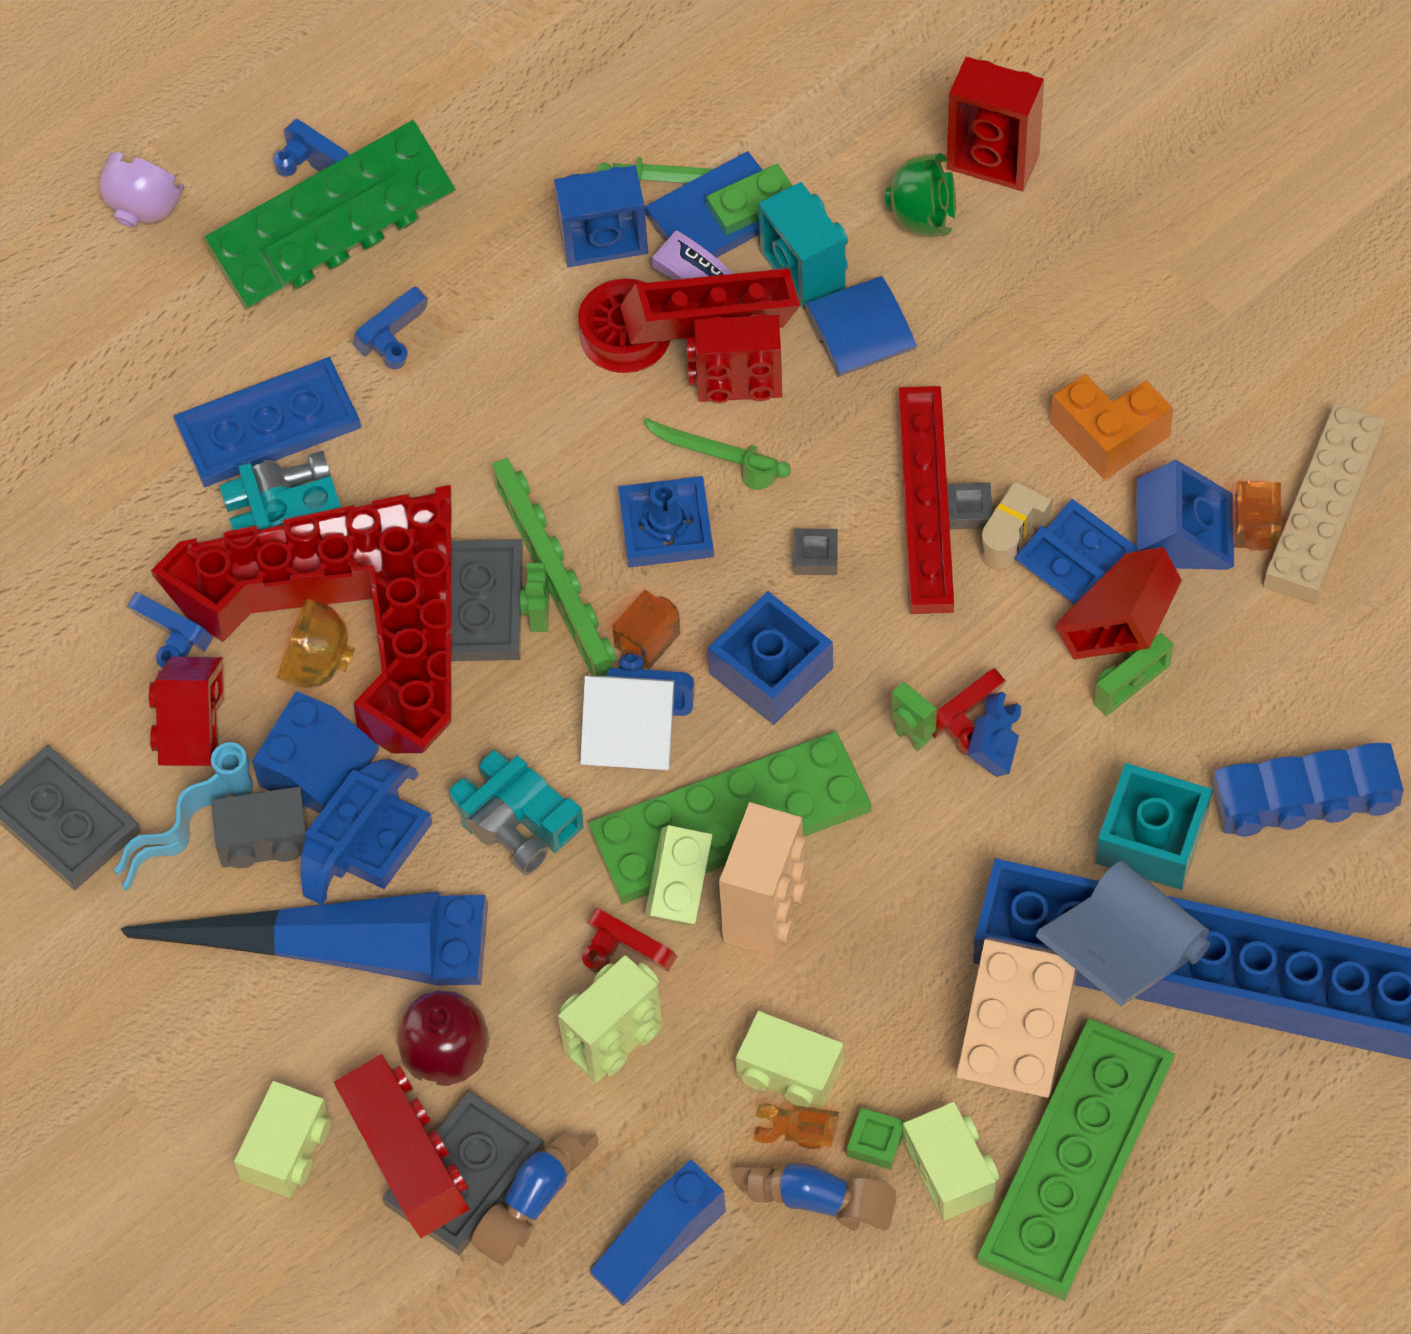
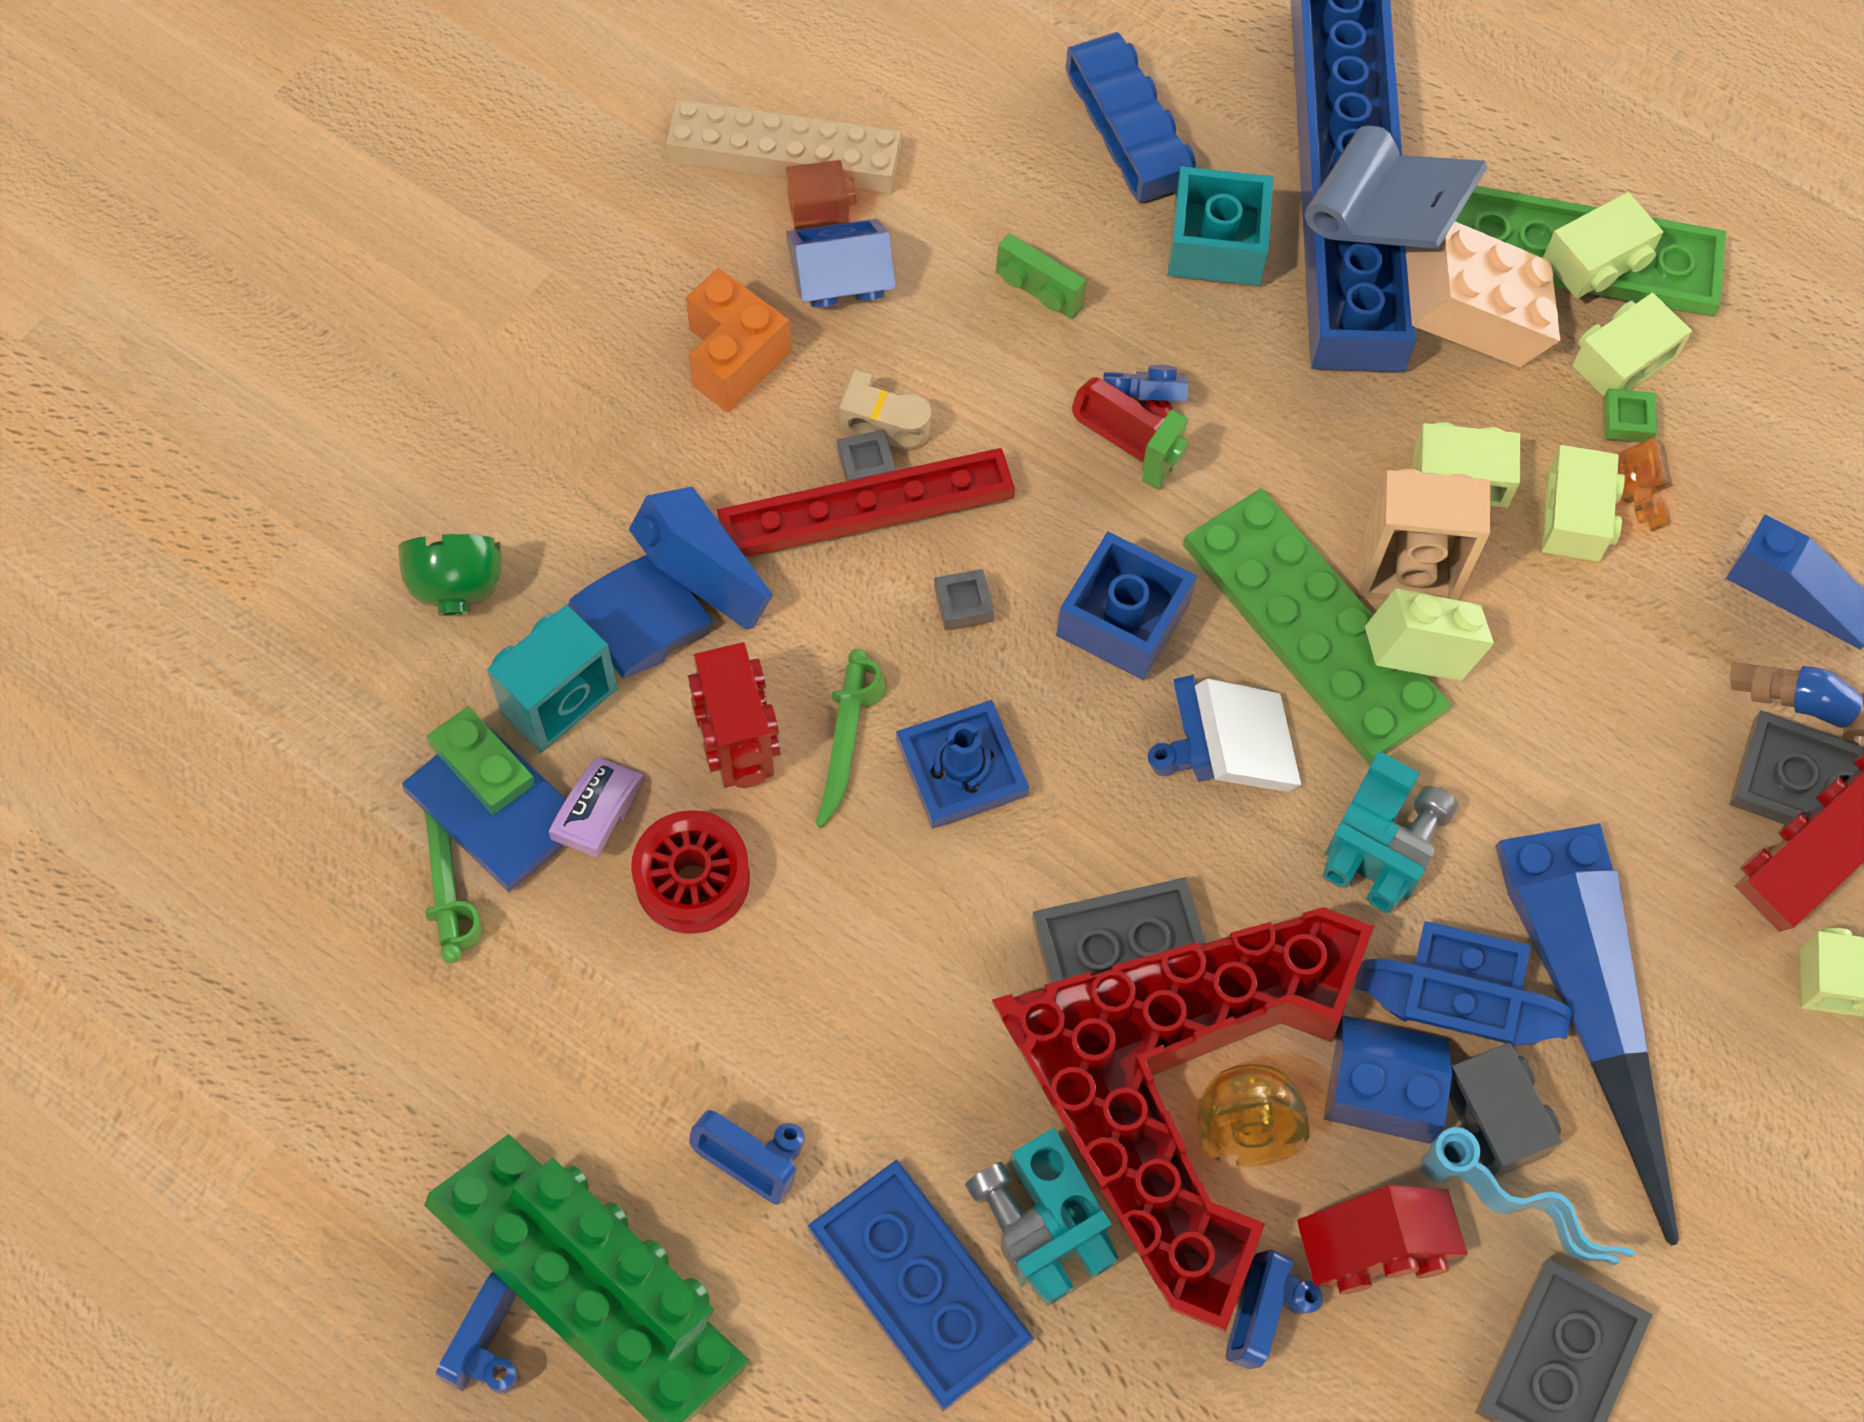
camera: 110 degrees left, 5 degrees up
dark red cylinder [396,991,490,1086] -> none
bright green plate [492,457,616,676] -> none
bright green plate [520,563,550,632] -> none
blue brick [554,165,648,267] -> none
yellowish green brick [558,955,662,1084] -> none
red piece [582,907,678,973] -> none
clear orange brick [612,589,681,670] -> none
red brick [620,268,800,344] -> none
piece [733,1163,896,1231] -> none
red brick [946,56,1044,192] -> none
blue slope [1015,499,1137,605] -> none
red slope [1055,547,1182,660] -> none
none -> blue slope [629,486,773,630]
none -> yellowish green brick [1413,422,1520,508]
none -> yellowish green brick [1543,192,1664,299]

